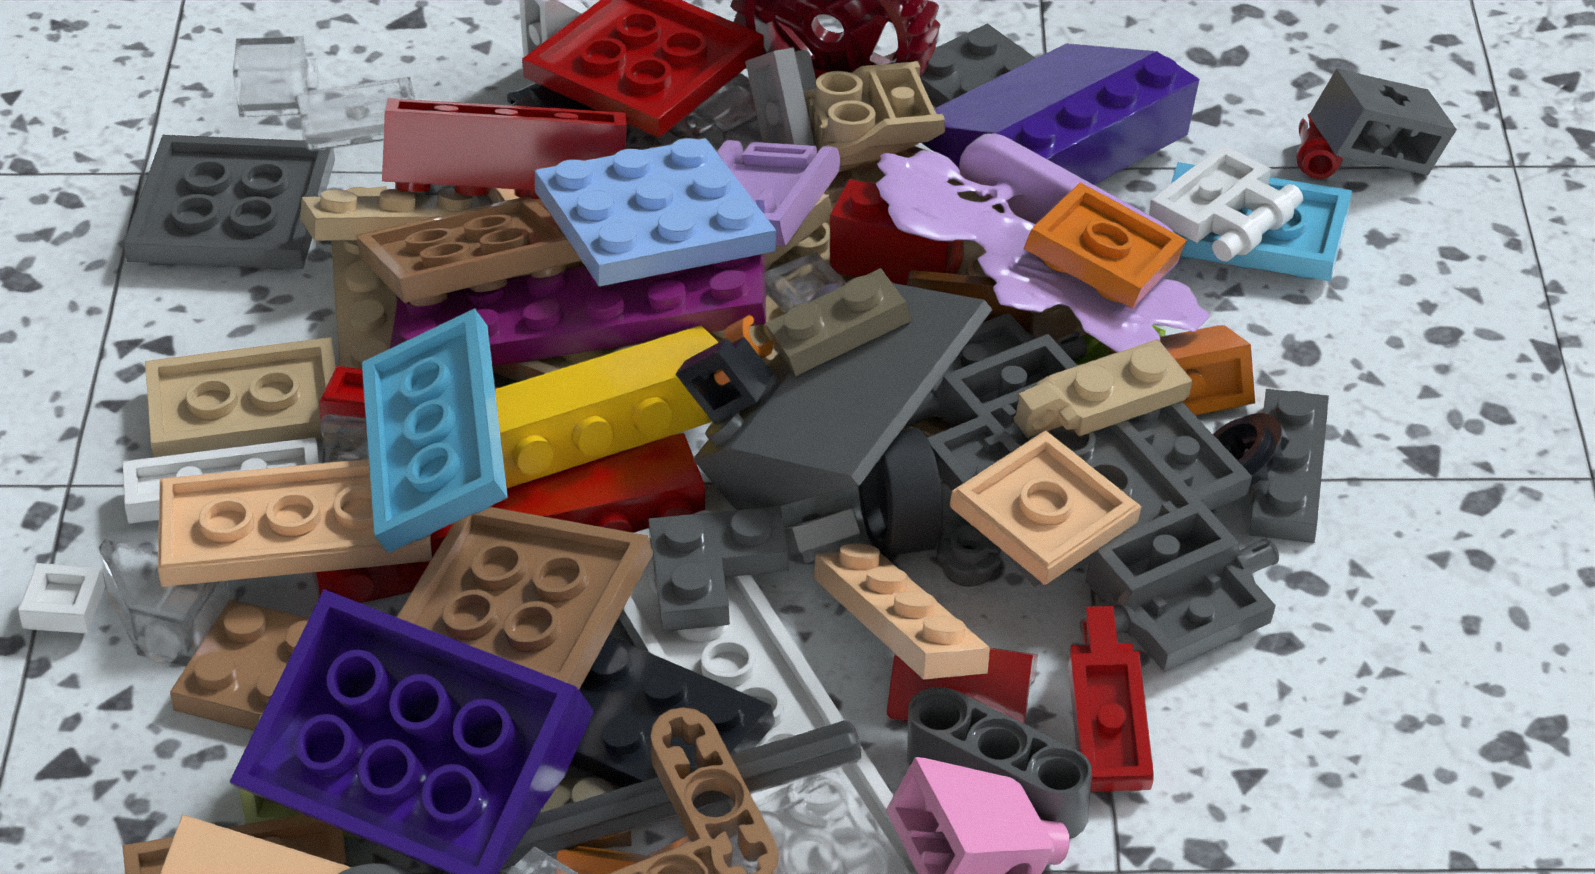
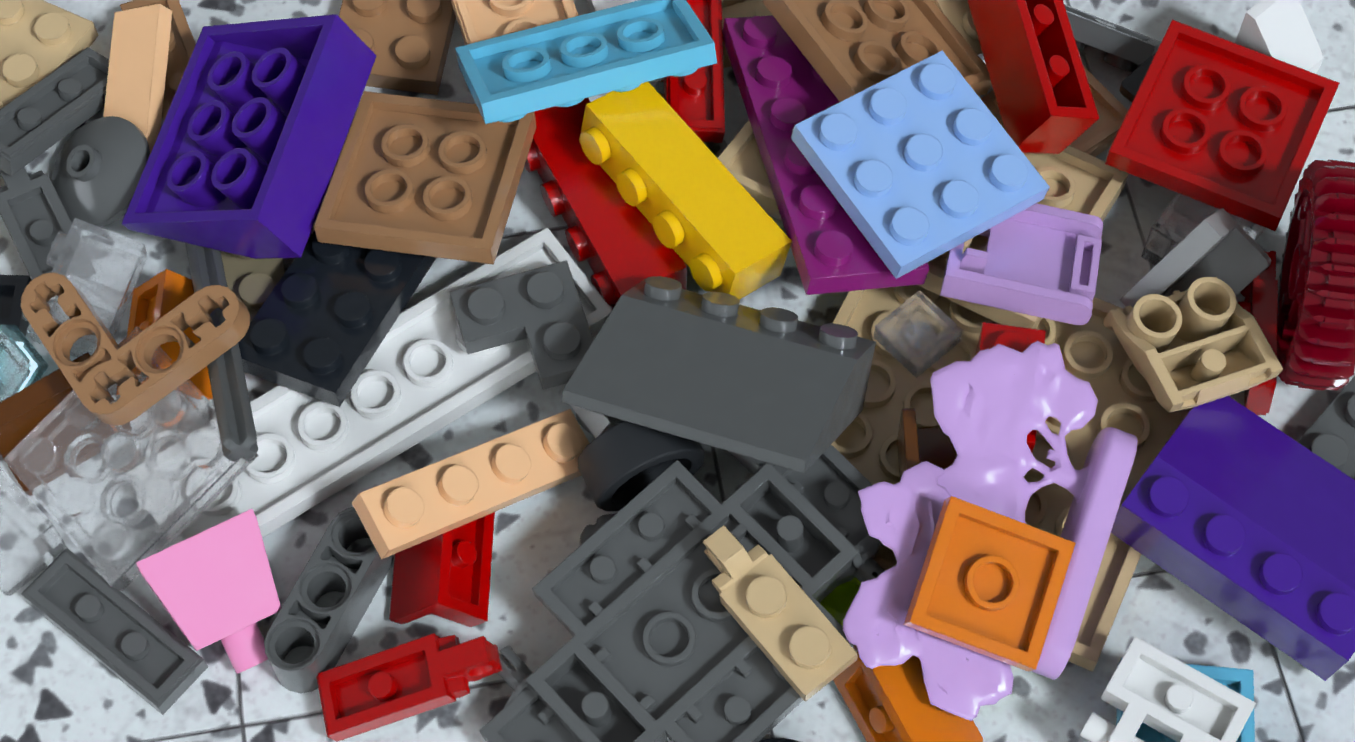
camera: 80 degrees right, 20 degrees up
black piece [675,315,773,424] -> none
dark tan plate [765,268,912,377] -> none
light nougat tile [950,430,1141,585] -> none

